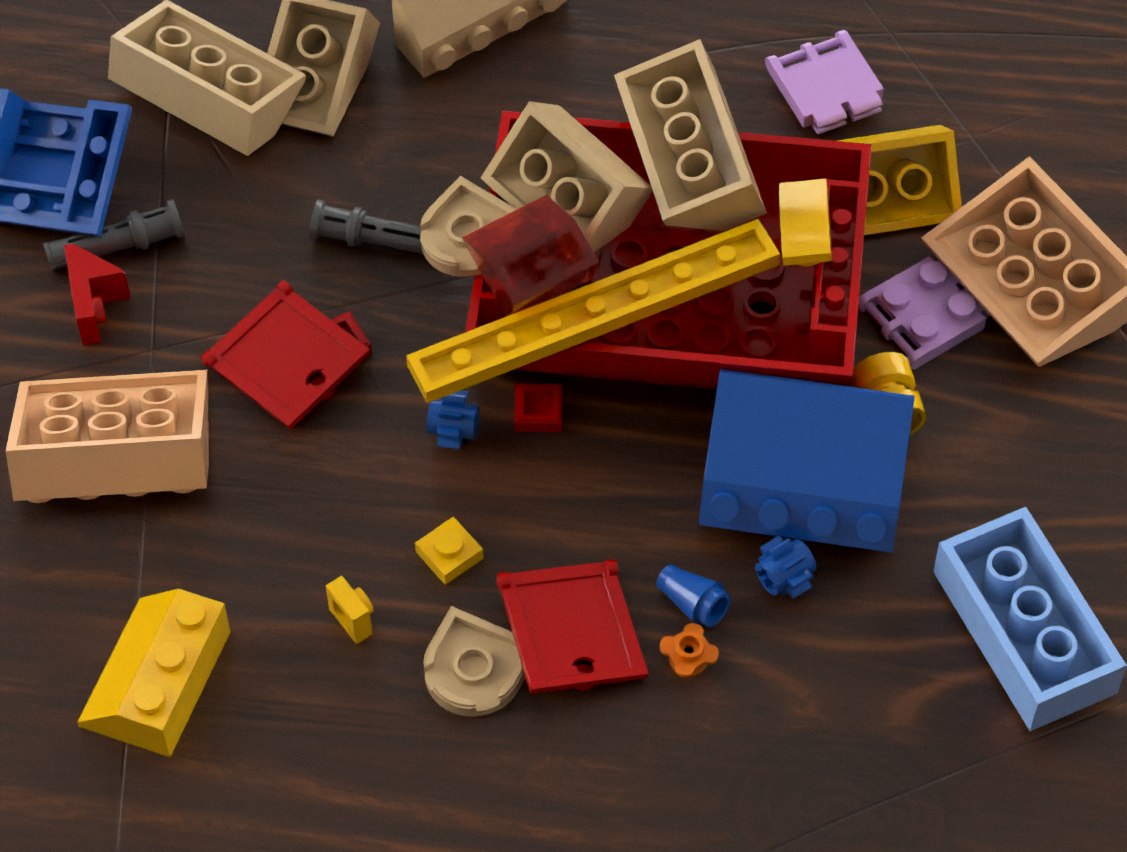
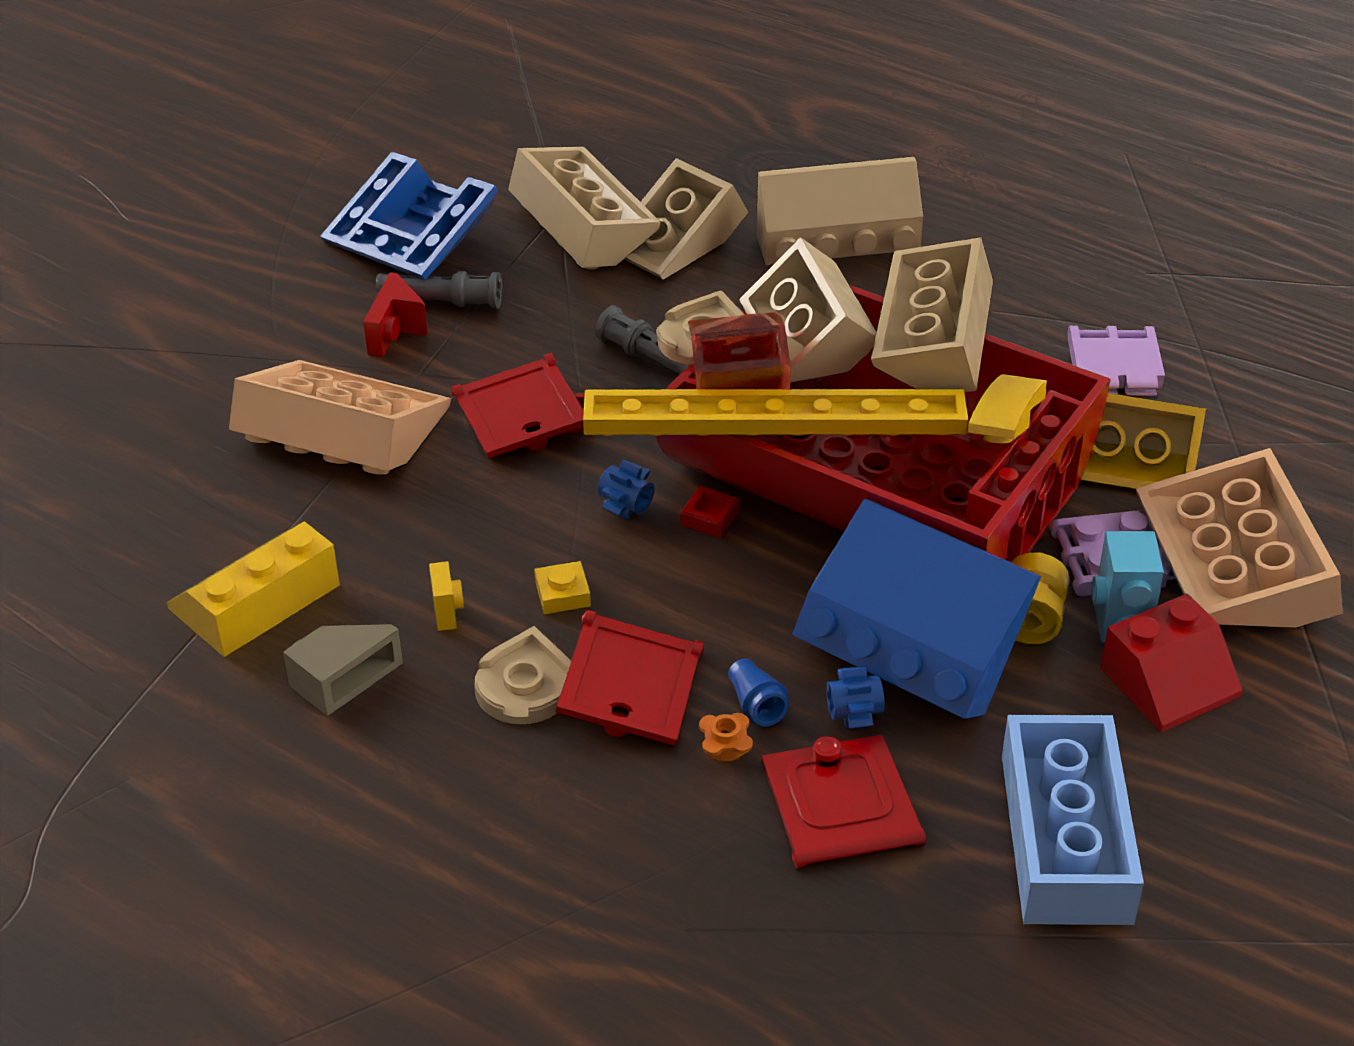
camera: 25 degrees right, 15 degrees down
none -> dark tan slope [283,624,403,716]
none -> red container [761,735,926,868]
none -> medium azure brick [1092,531,1164,642]
none -> red slope [1100,593,1242,733]

